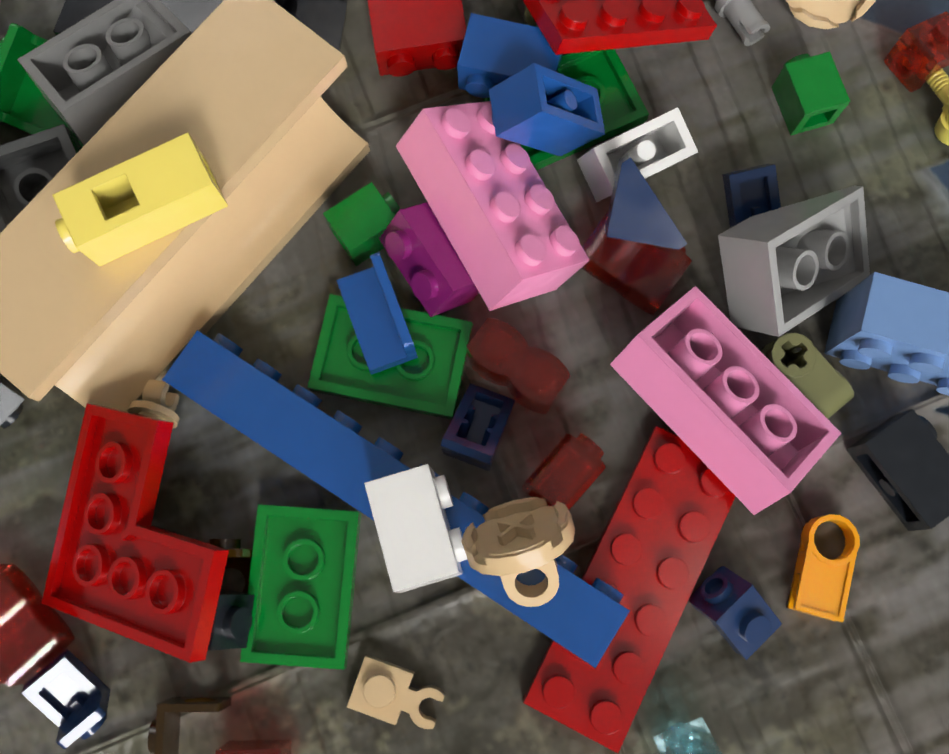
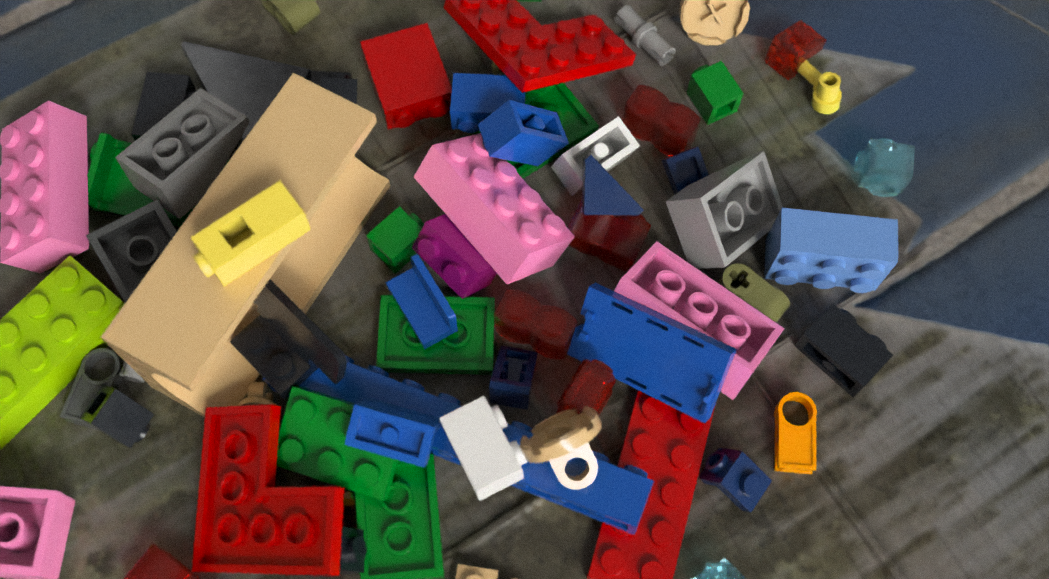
camera: 15 degrees left, 10 degrees down
none -> black plate [230,279,347,399]
none -> green plate [277,386,398,501]
none -> blue panel [344,397,442,467]
none -> blue piece [567,283,737,423]
none -> clear red brick [622,85,701,157]

